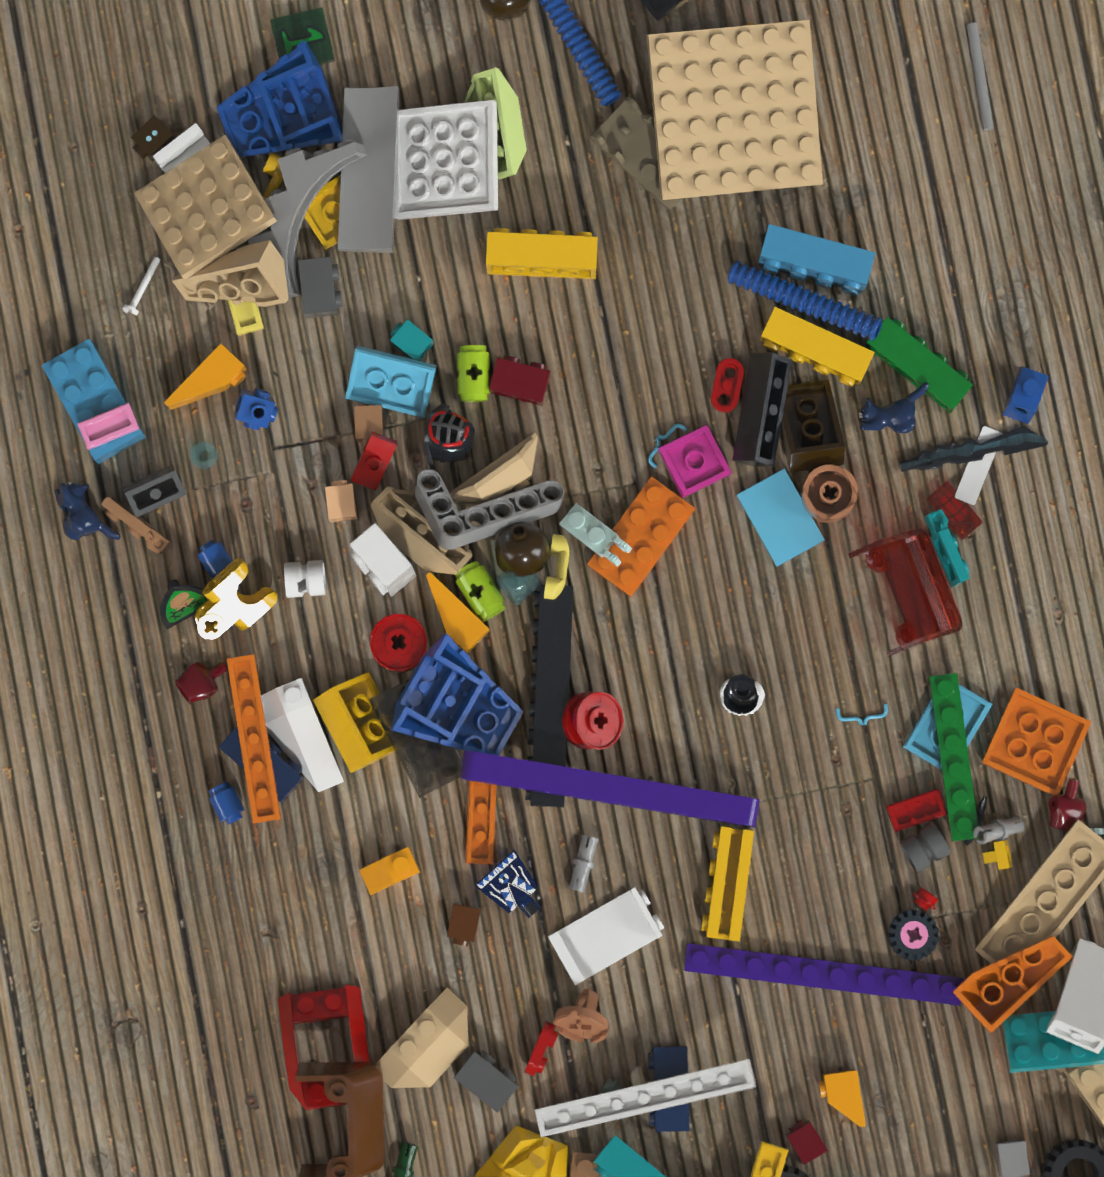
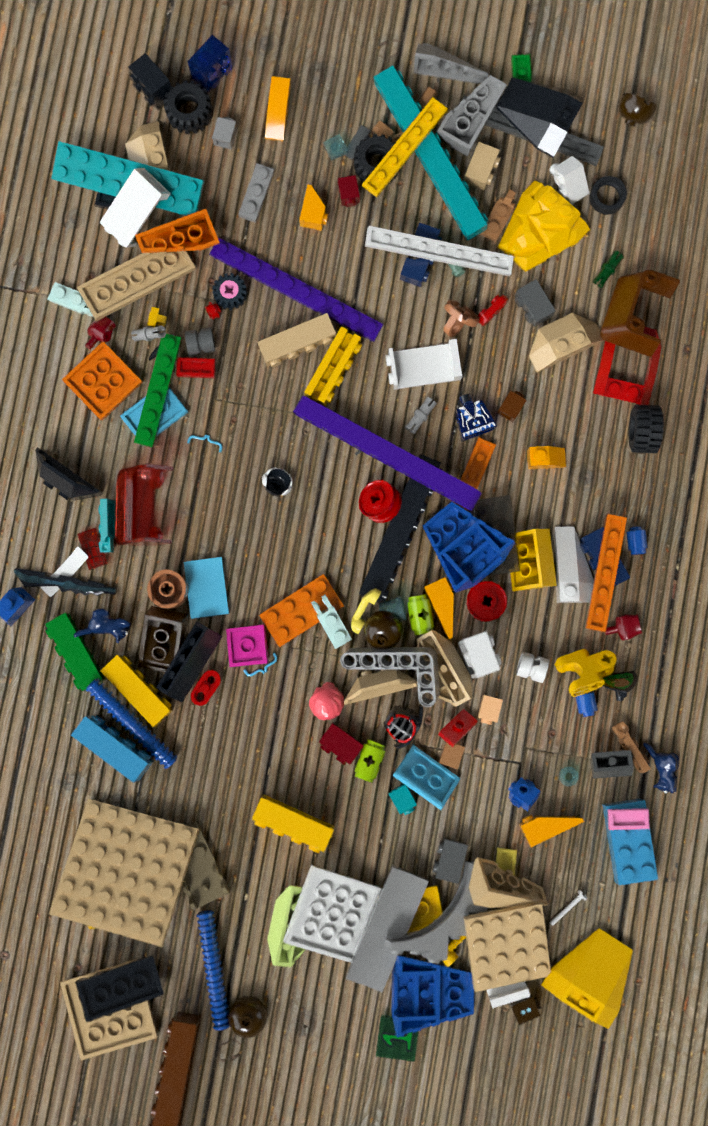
camera: 160 degrees left, 0 degrees up
none -> black wedge [35,447,103,501]
none -> light grey plate [238,164,275,223]
none -> tan brick [257,313,336,367]
none -> coral hair [309,682,344,720]
none -> yellow wedge [541,928,633,1029]
none -> black tyre [628,404,664,454]

